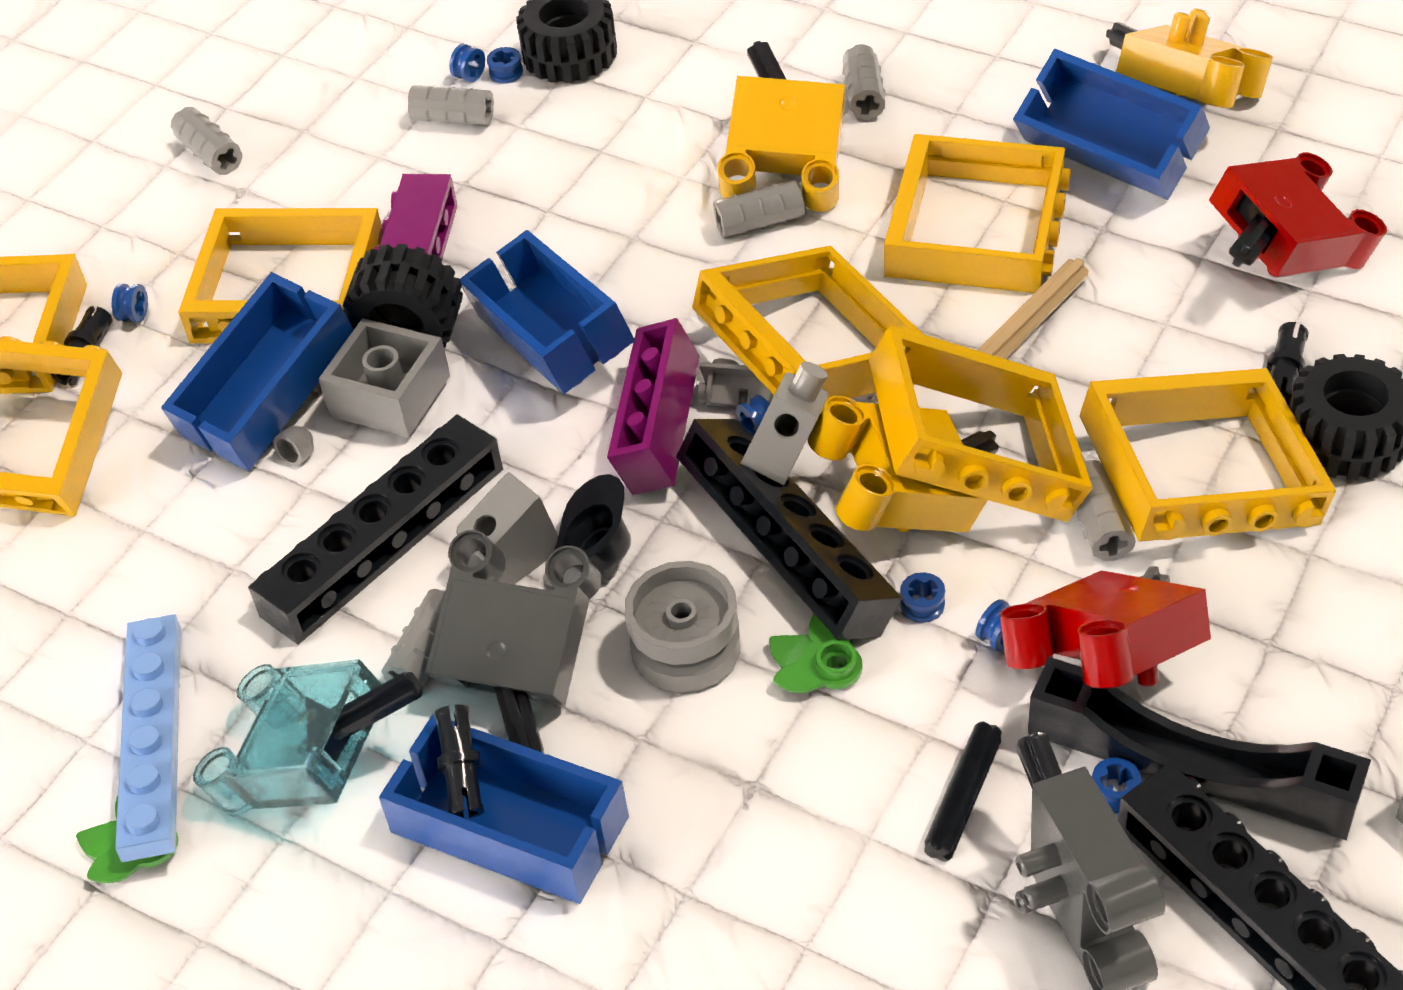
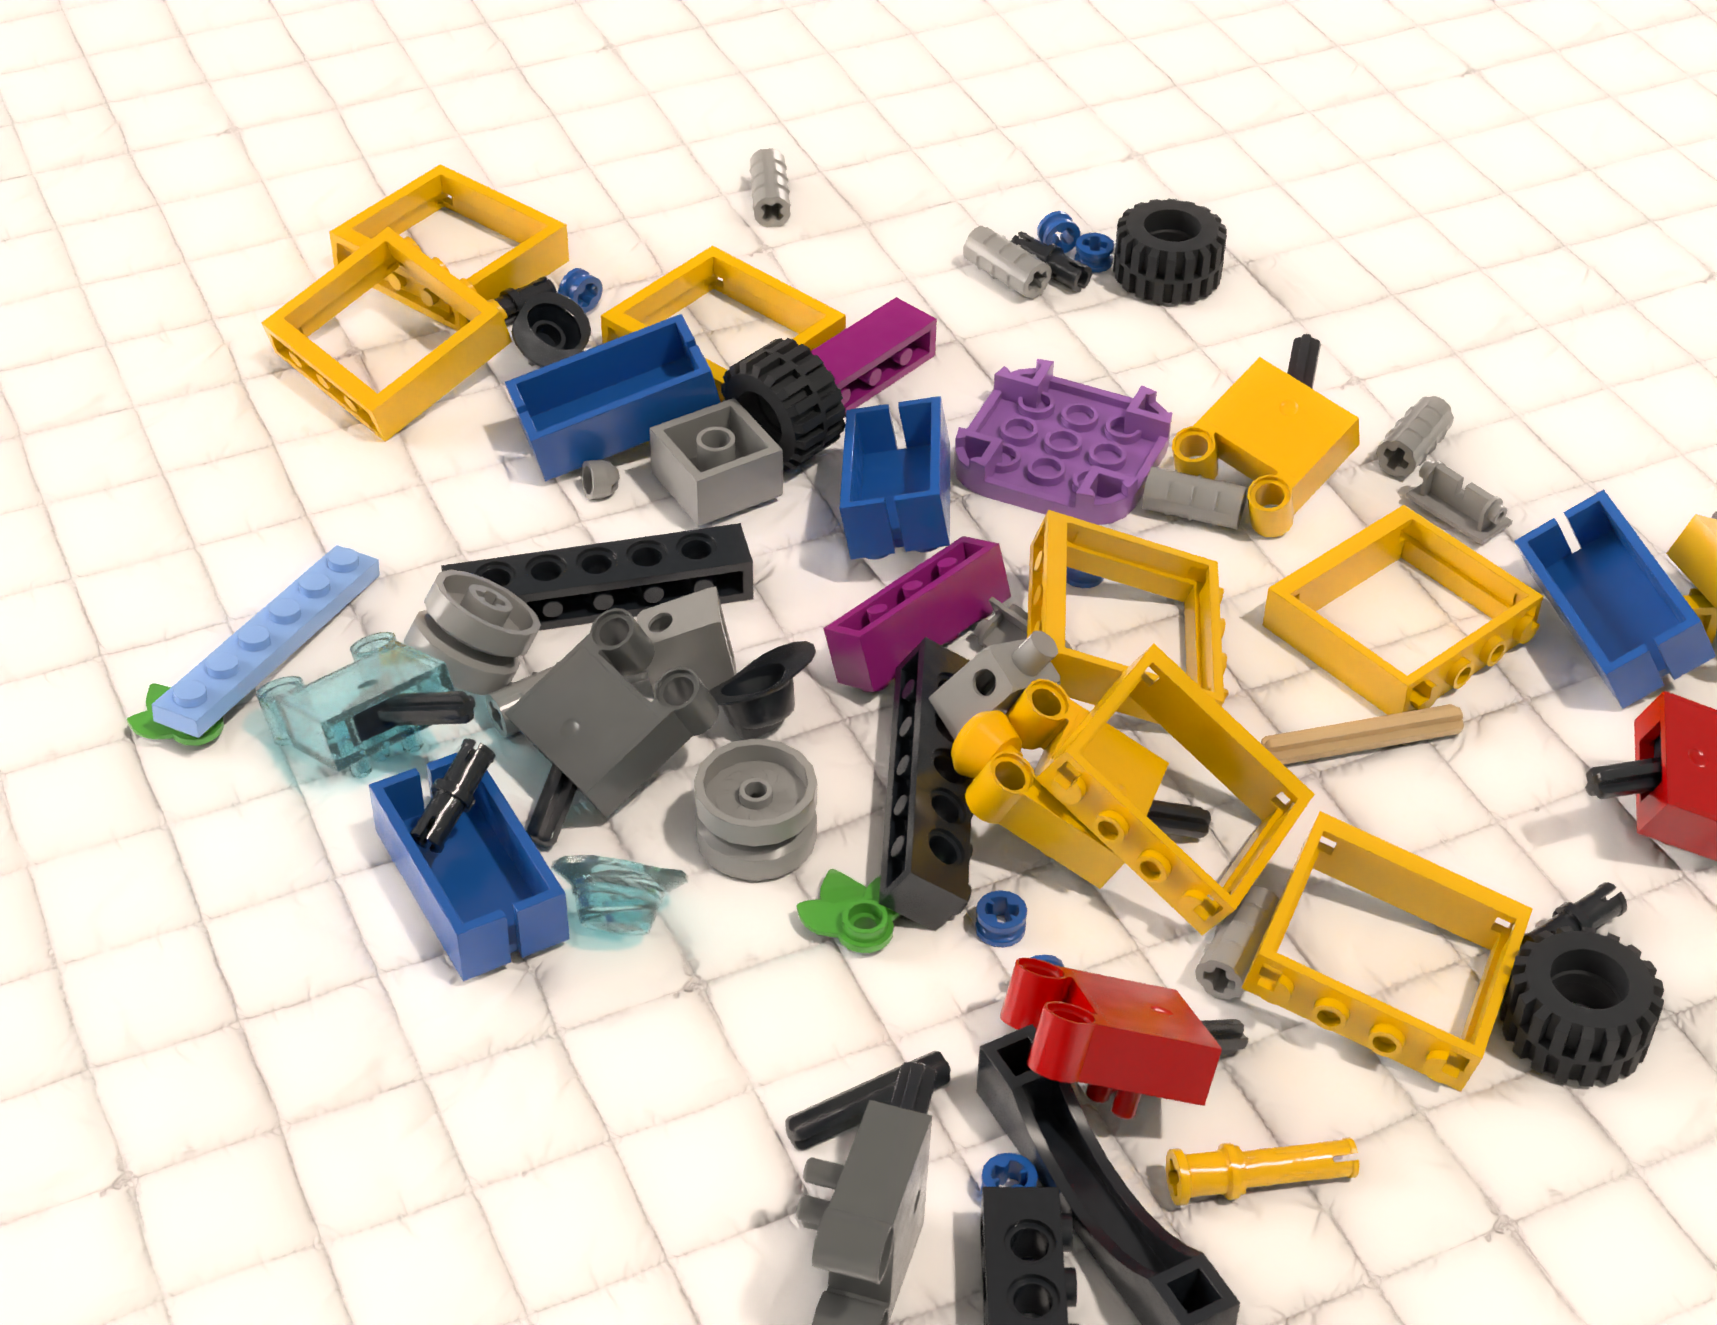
camera: 30 degrees right, 5 degrees down
none -> light grey wheel [403,570,541,696]
none -> black piece [511,291,591,367]
none -> clear light blue hat [551,855,688,936]
none -> yellow cone [951,710,1023,779]
none -> medium lavender tile [954,359,1173,525]
none -> black pin [1011,231,1092,292]
none -> yellow pin [1166,1137,1360,1206]
none -> light grey hinge [1406,460,1513,545]

